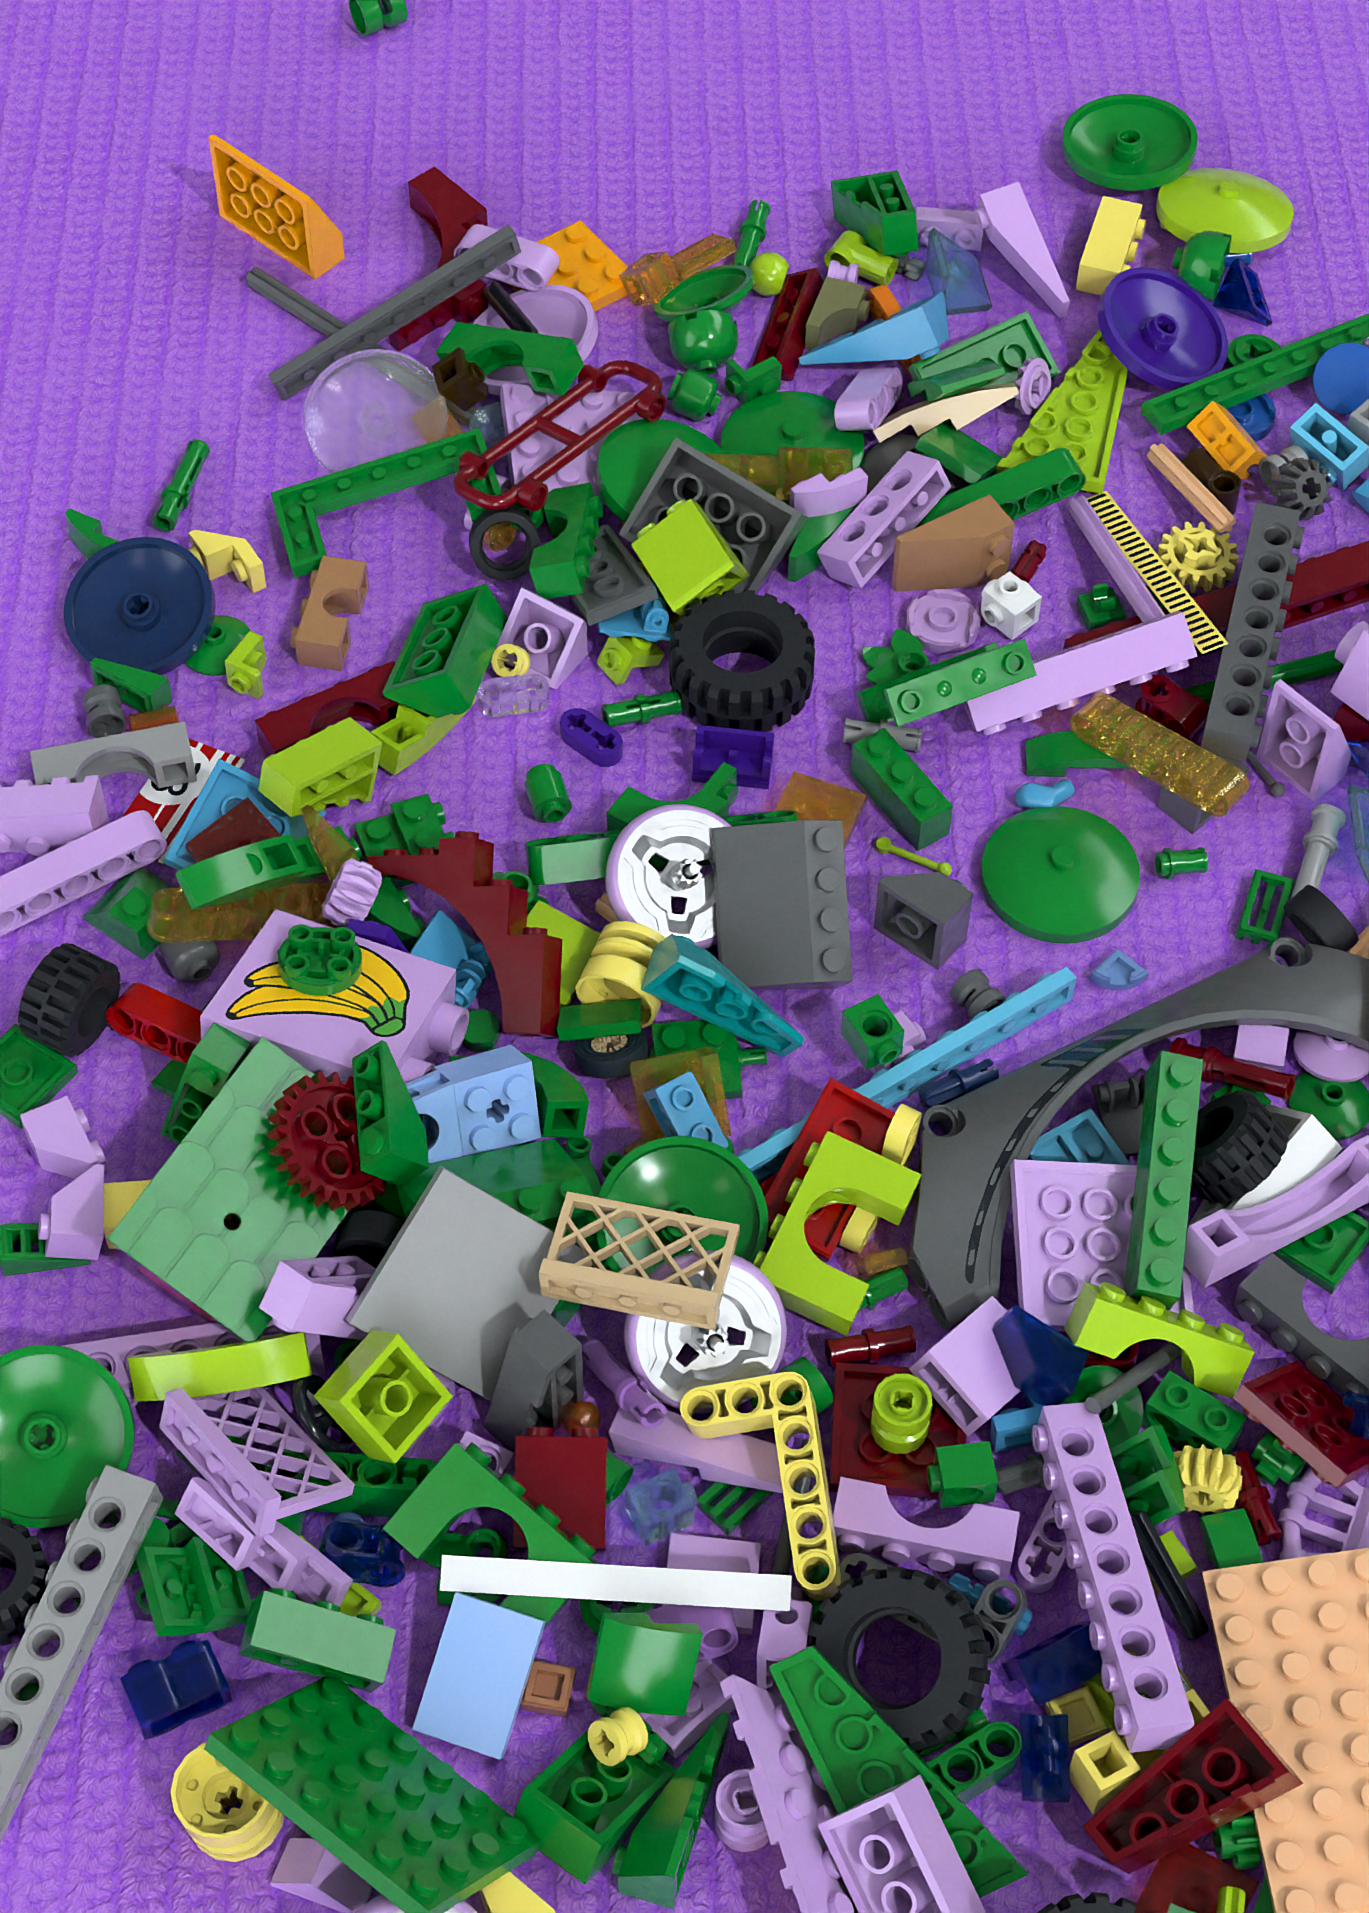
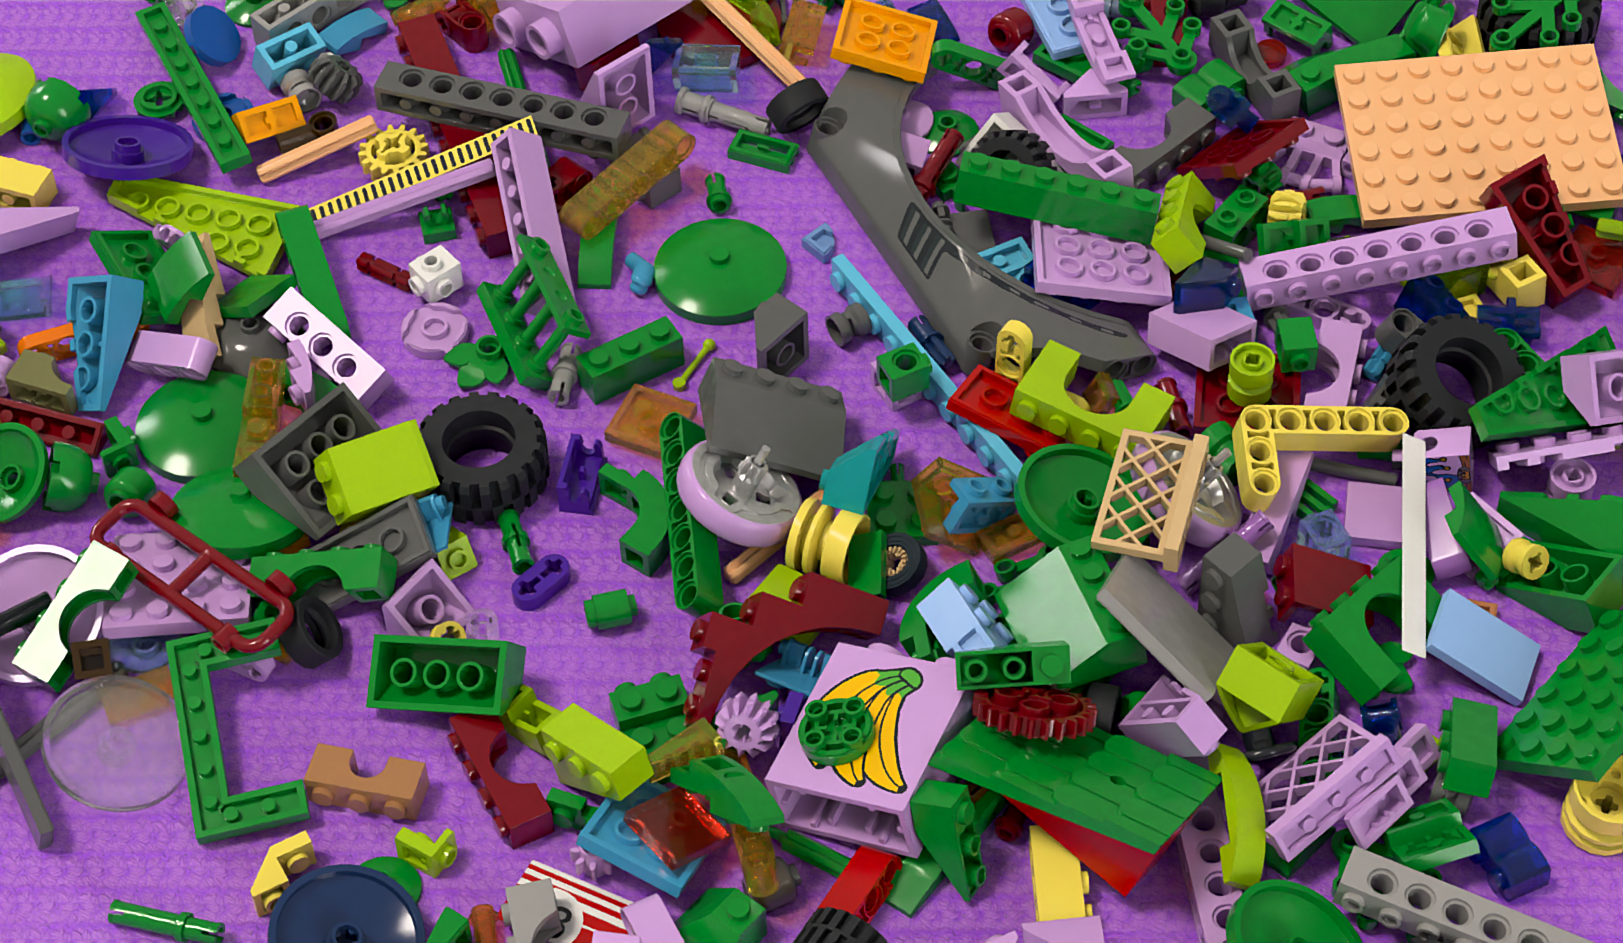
camera: 85 degrees left, 5 degrees down
medium nougat slope [891,494,1015,592] -> none

